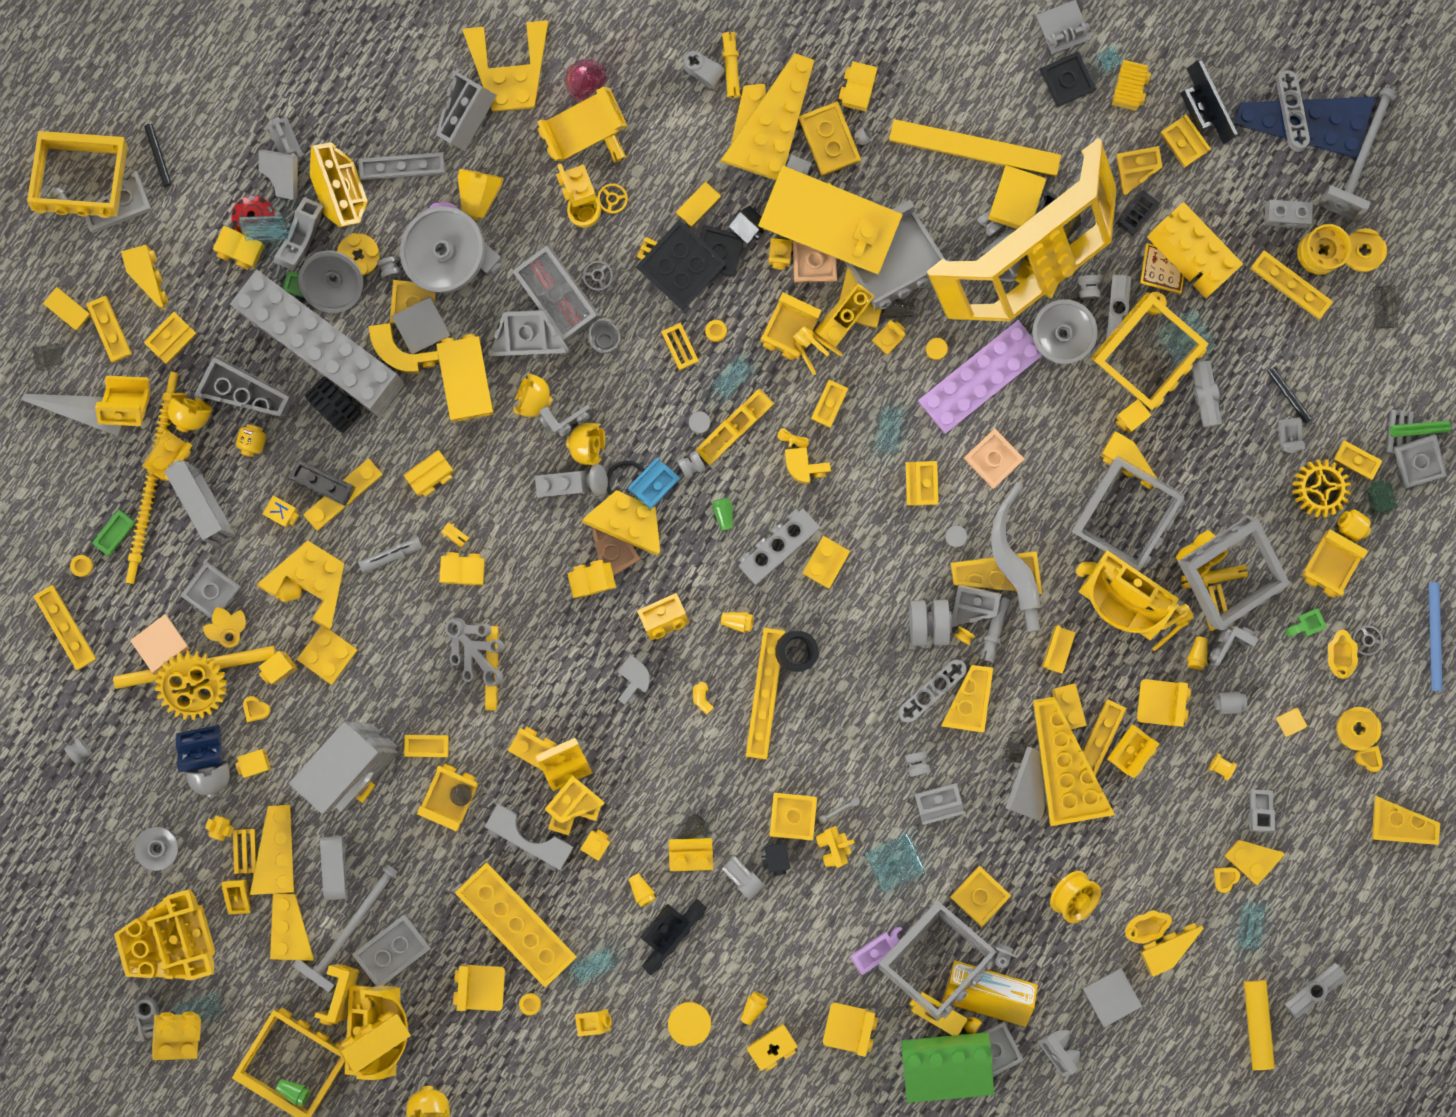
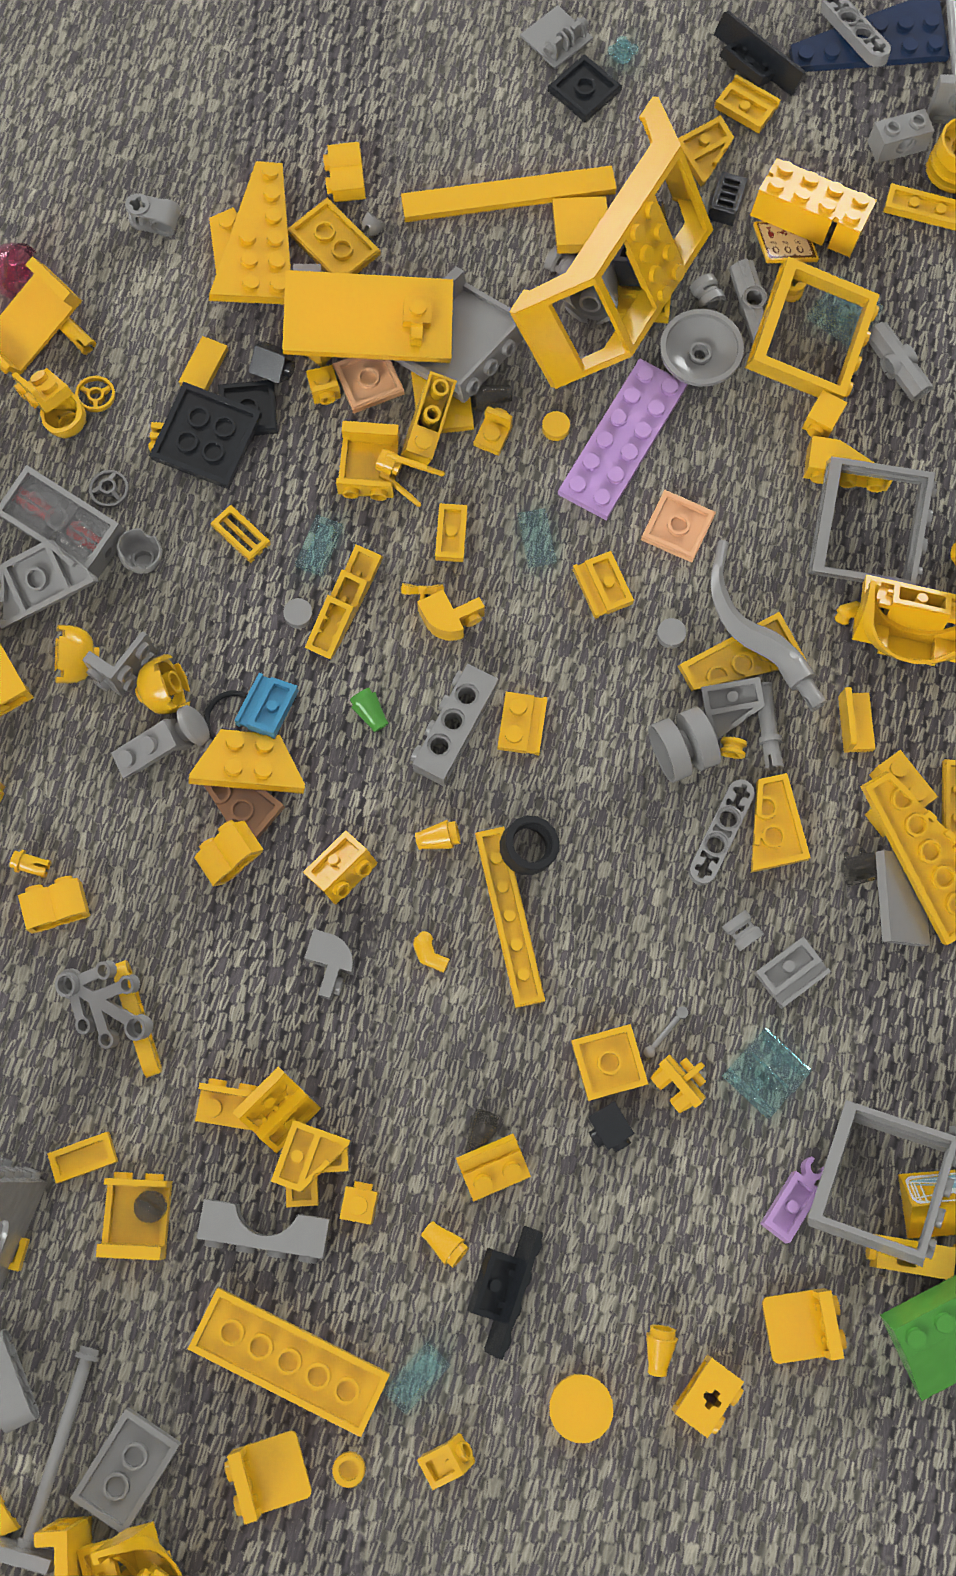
camera: 20 degrees left, 10 degrees down
light grey wheel [677,451,706,479] -> none
yellow tile [705,320,727,342] -> none
yellow pin [722,32,741,98] -> none
light grey piece [722,856,766,900] -> none
yellow tile [950,866,1011,927] -> none
yellow brick [1112,60,1151,111] -> none

